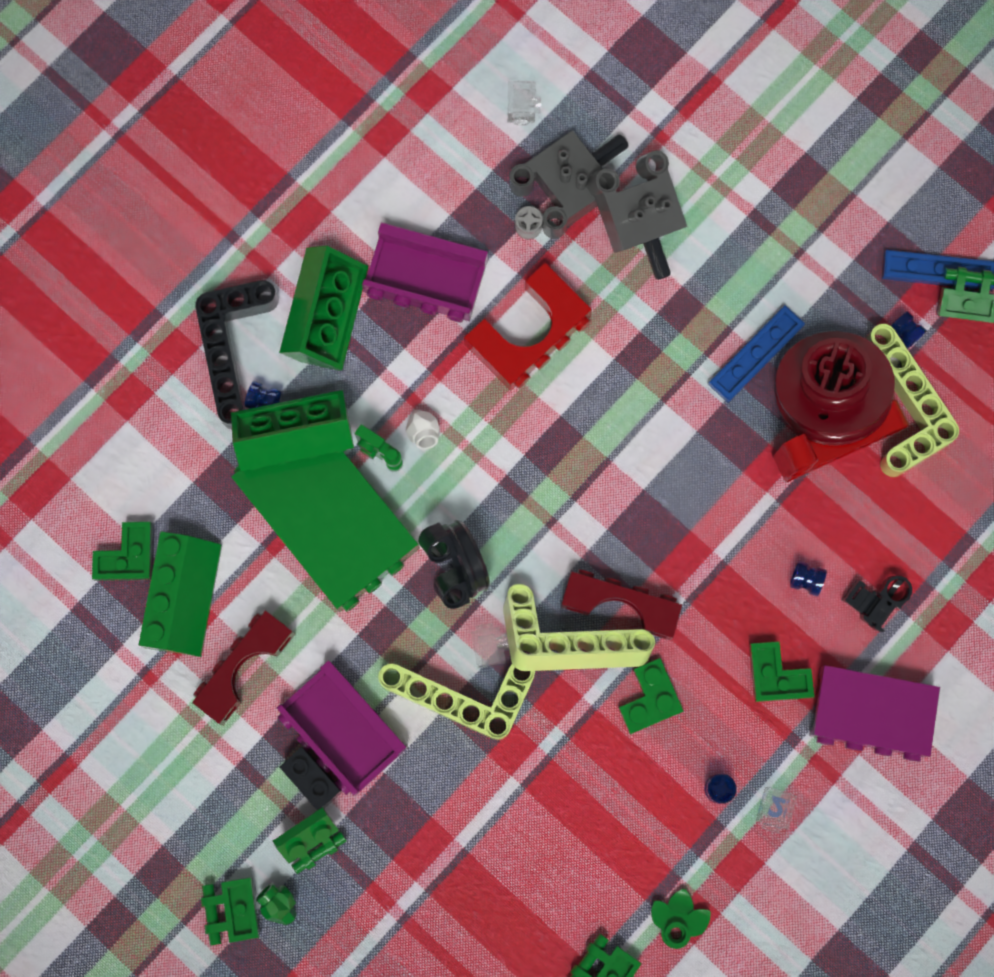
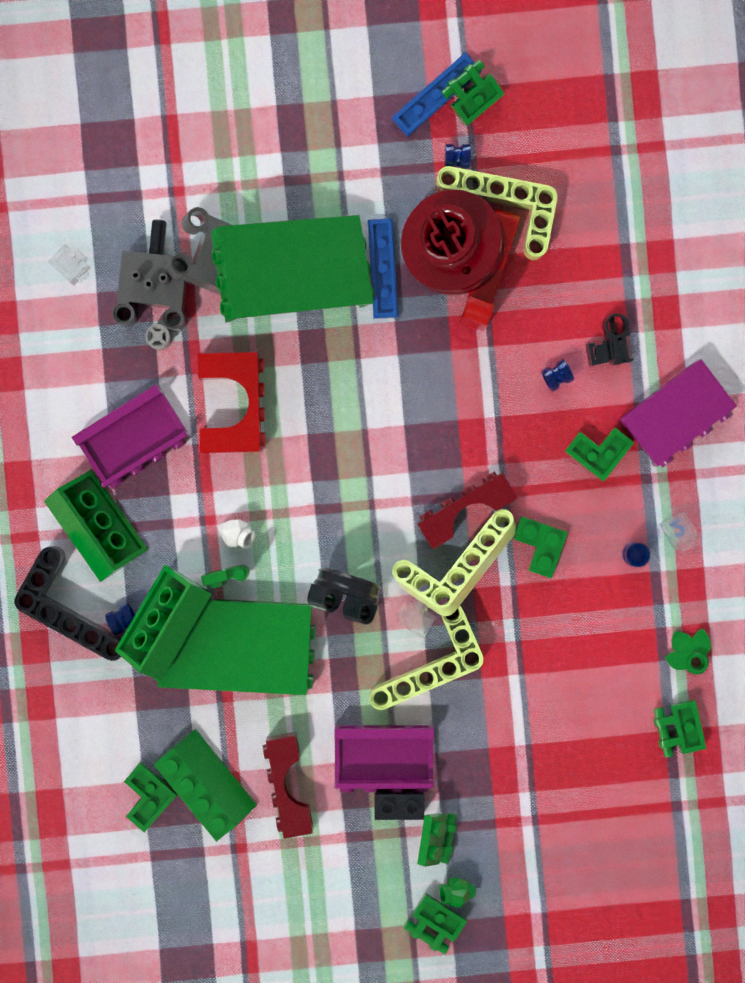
camera: 40 degrees left, 10 degrees up
none -> green panel [211,215,374,323]

